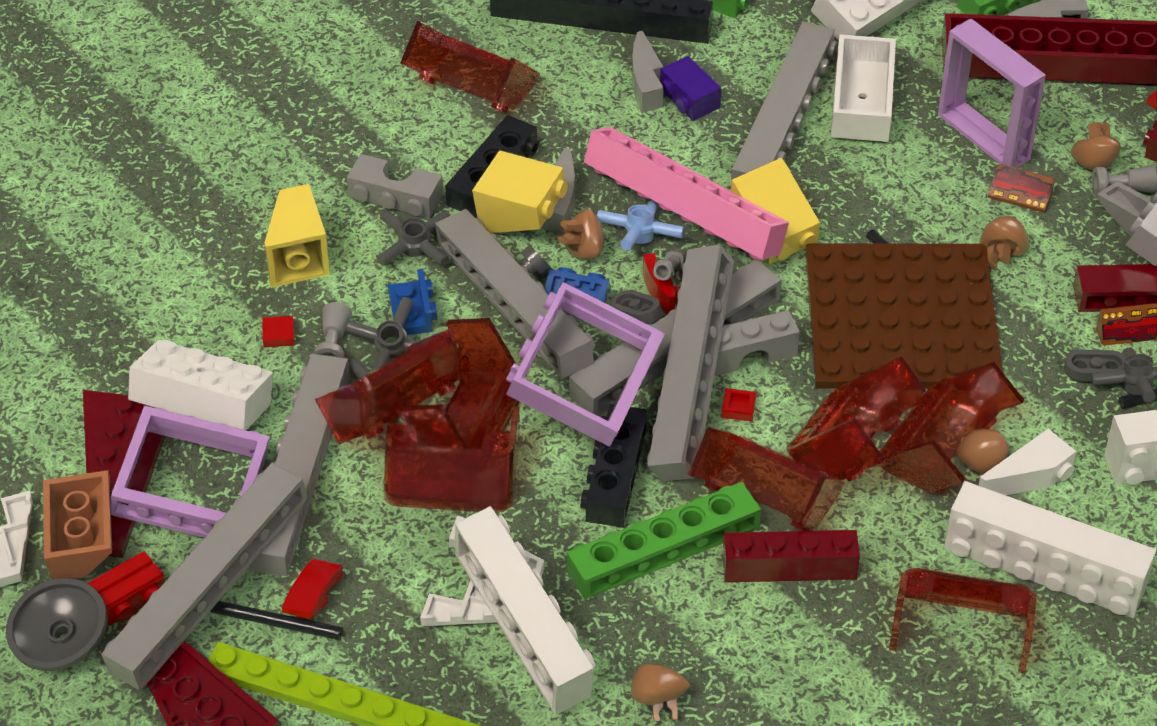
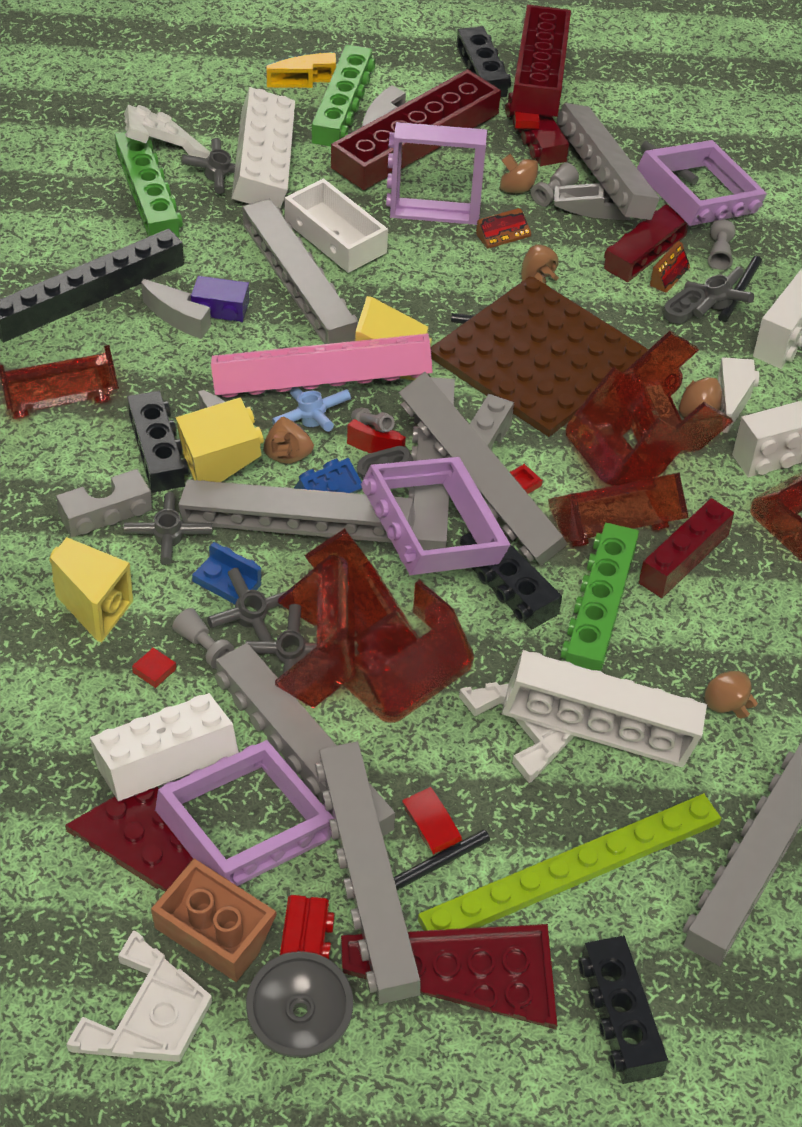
camera: 50 degrees left, 0 degrees up
dark grey plate [520,244,553,278] -> none

